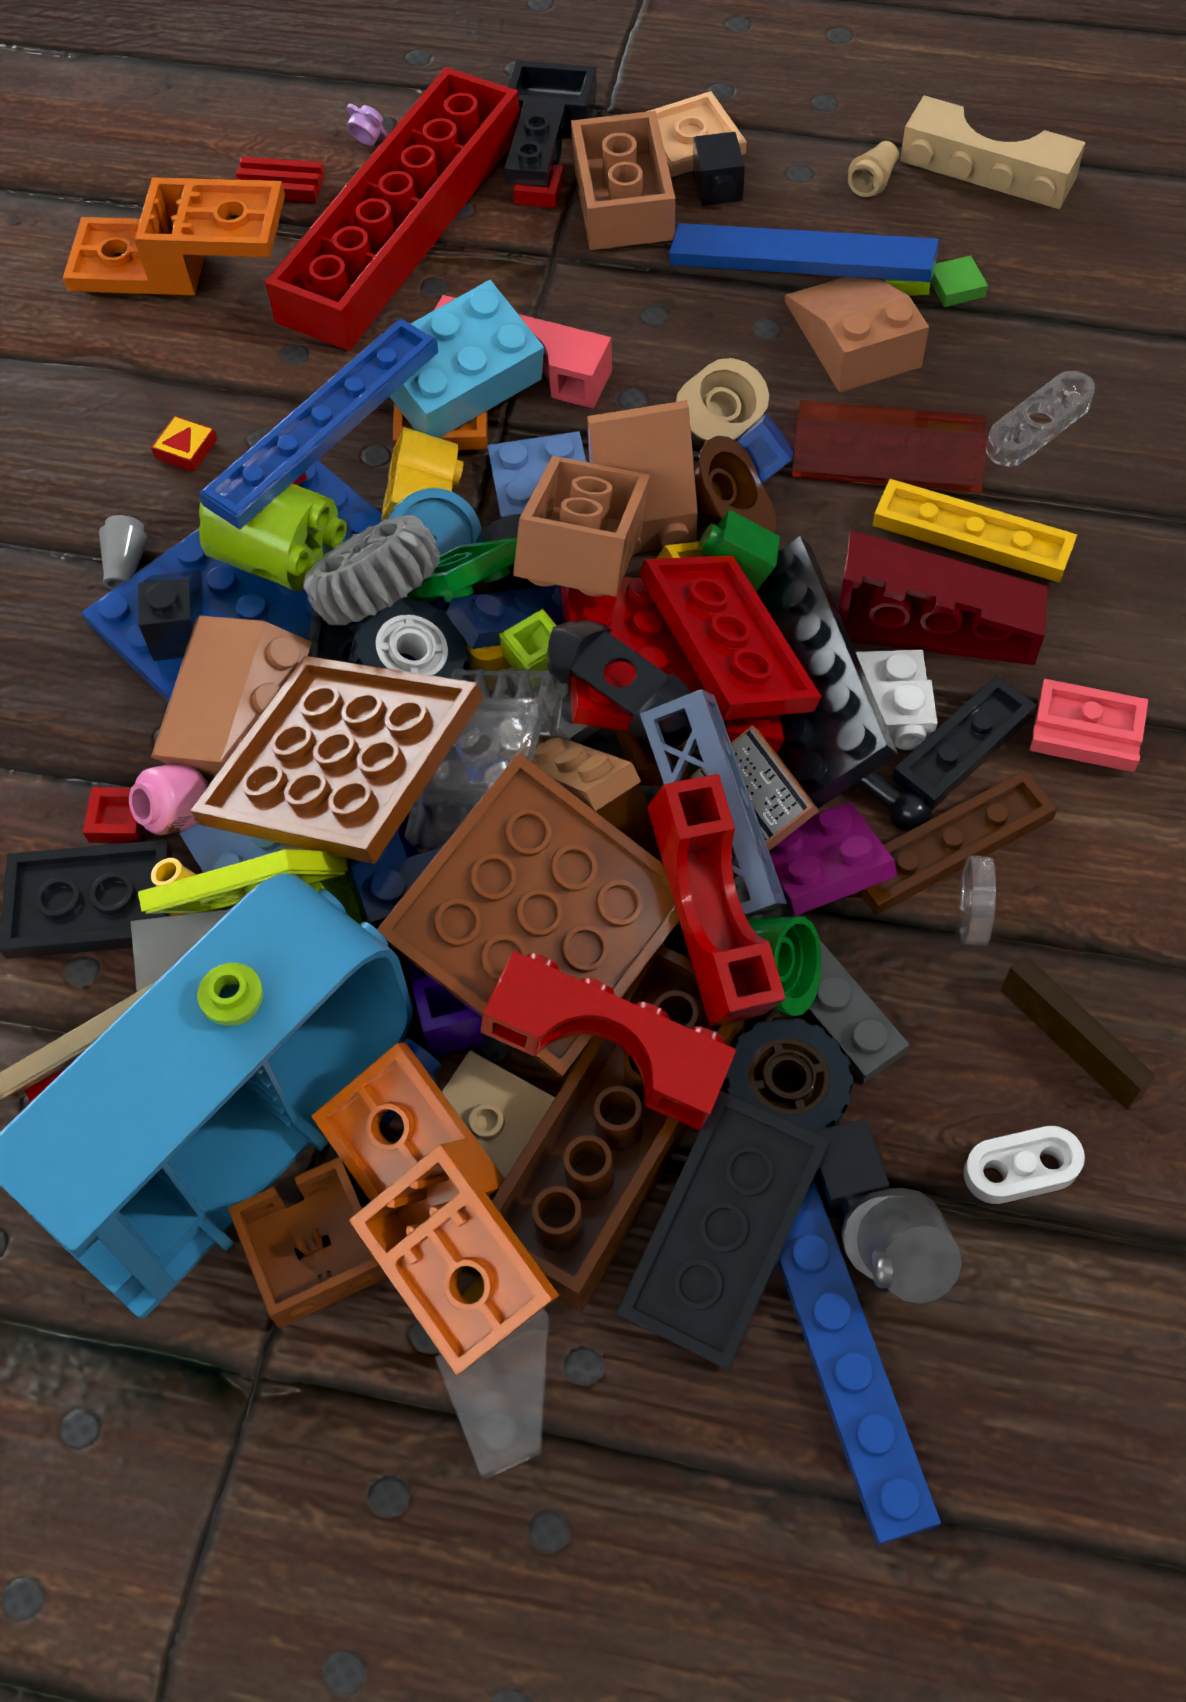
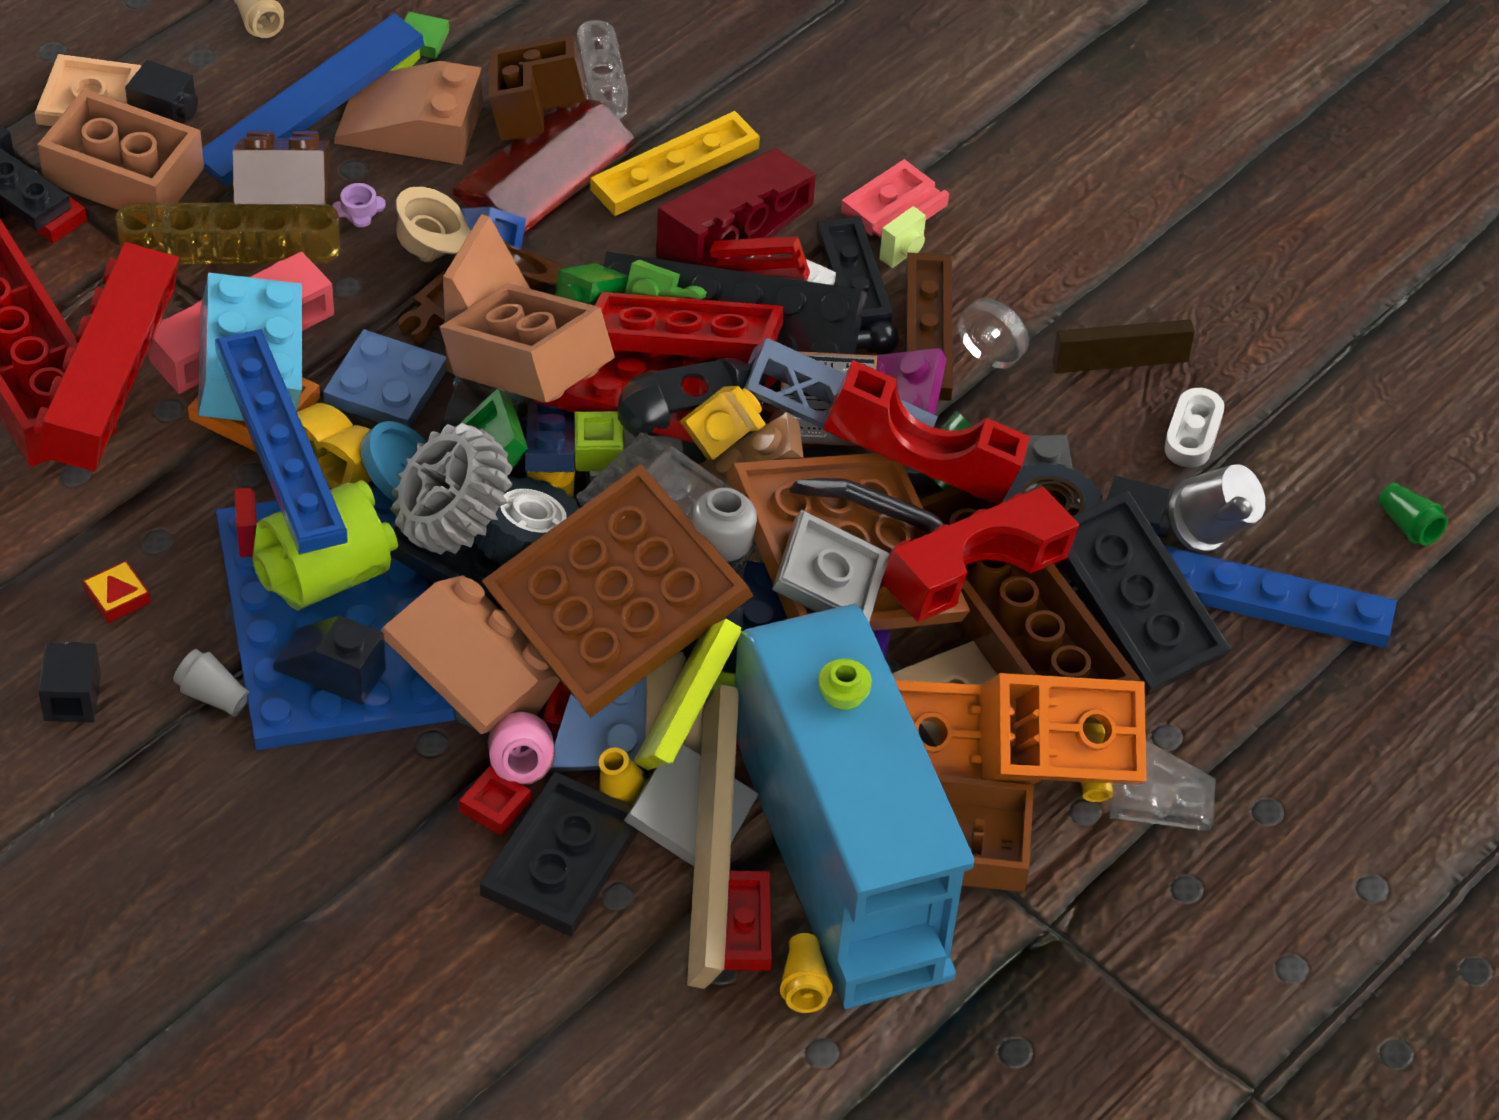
camera: 65 degrees left, 10 degrees down
none -> red brick [34,242,179,472]
none -> black brick [38,642,101,722]
none -> clear yellow beam [115,203,341,264]
none -> brick [233,131,330,205]
none -> lavender plate [332,183,386,227]
none -> reddish brown brick [489,34,586,141]
none -> bright green plate [625,260,707,299]
none -> yellow bracket [680,386,766,460]
none -> light grey head [691,488,757,562]
none -> red tile [710,236,810,281]
none -> light grey tile [772,510,889,622]
none -> black piece [789,478,944,534]
none -> yellowish green plate [879,206,926,268]
none -> green cone [1378,483,1448,546]

